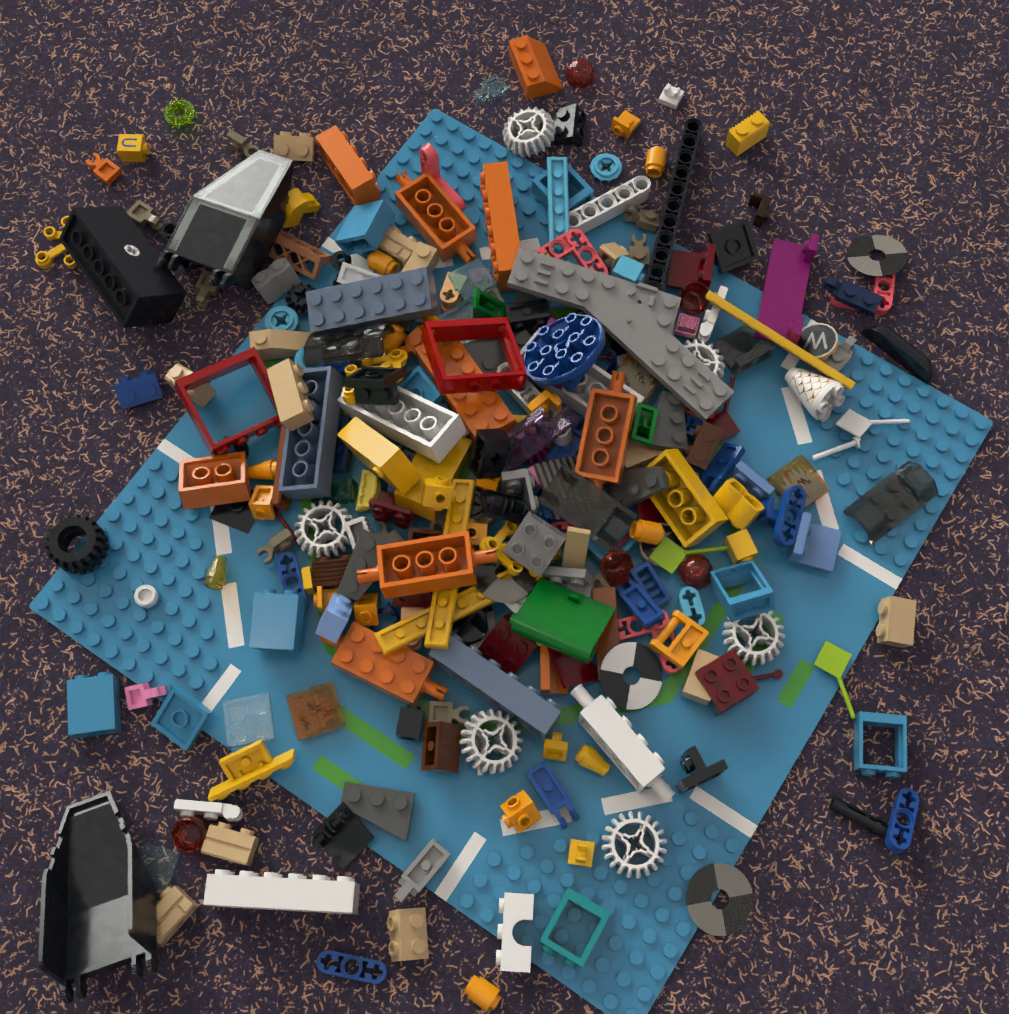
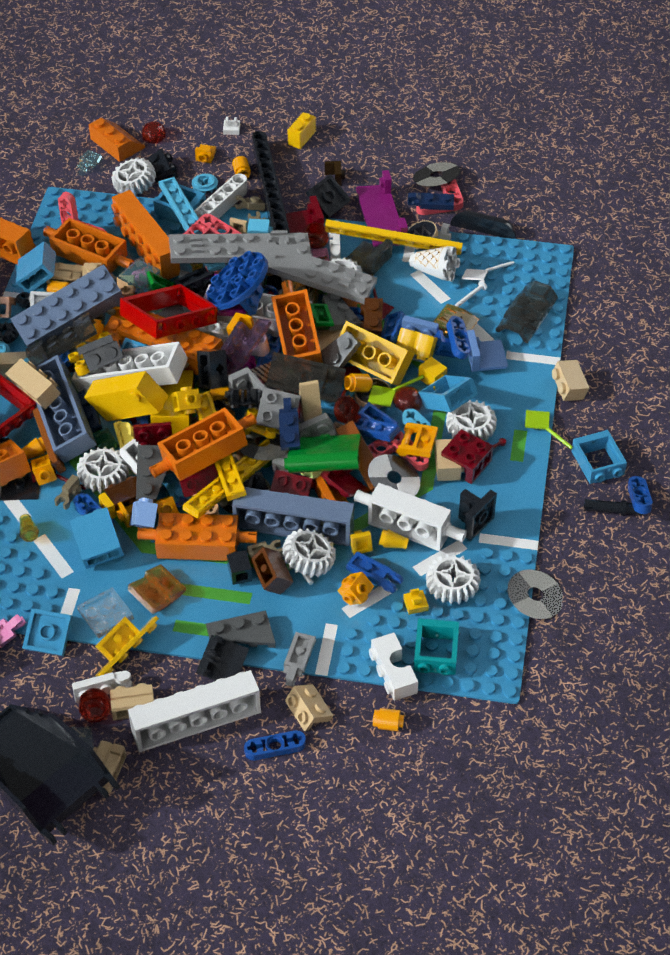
camera: 25 degrees left, 20 degrees down
none -> dark blue hinge [279,397,301,451]

